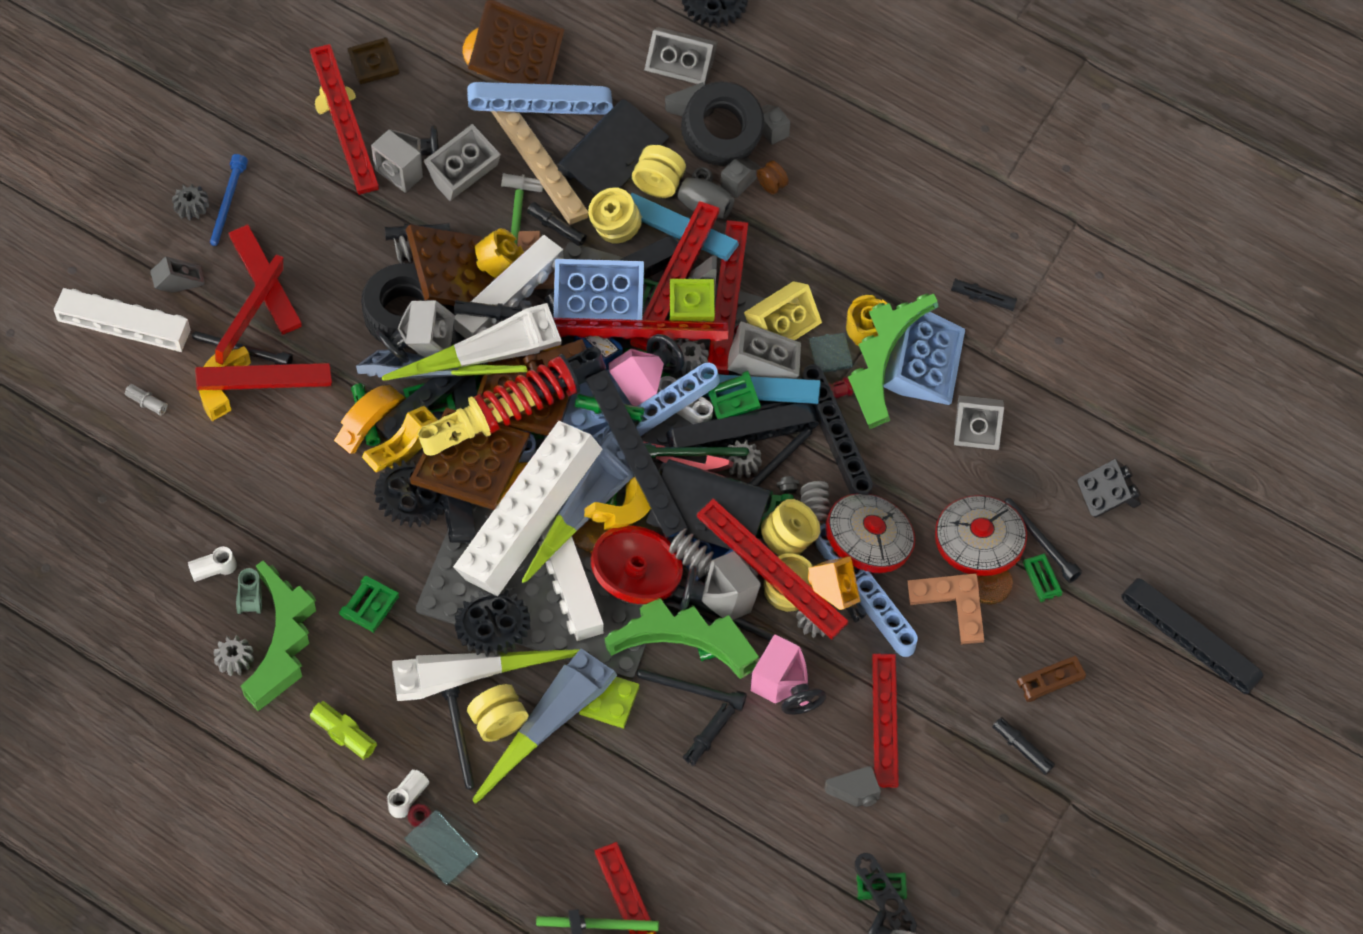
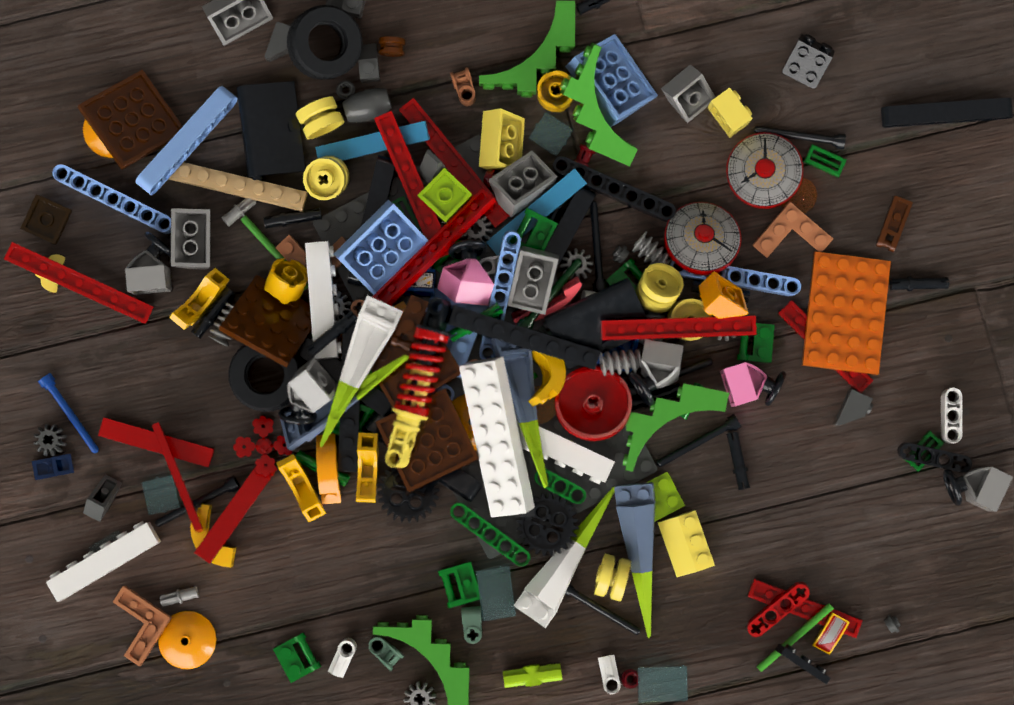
camera: 45 degrees left, 25 degrees up
none -> dark blue slope [32,454,74,480]
none -> light blue beam [52,164,171,234]
none -> nougat plate [113,586,172,667]
none -> clear light blue piece [142,475,180,515]
none -> light orange dish [158,611,216,669]
none -> yellow arch [170,268,230,330]
none -> red plant [233,416,293,477]
none -> green plate [273,632,322,683]
none -> yellow arch [276,454,326,522]
none -> nougat piece [450,67,476,106]
none -> green beam [450,503,530,566]
none -> sand green piece [461,606,482,644]
none -> clear light blue piece [476,566,516,621]
none -> bright green arch [479,1,575,98]
none -> light grey slope [507,246,560,315]
none -> green beam [534,469,586,504]
none -> light yellow slope [657,510,715,577]
none -> light yellow brick [707,88,753,138]
none -> green plate [737,323,775,363]
none -> red beam [747,582,810,637]
none -> orange plate [802,251,891,375]
none -> white beam [941,388,962,444]

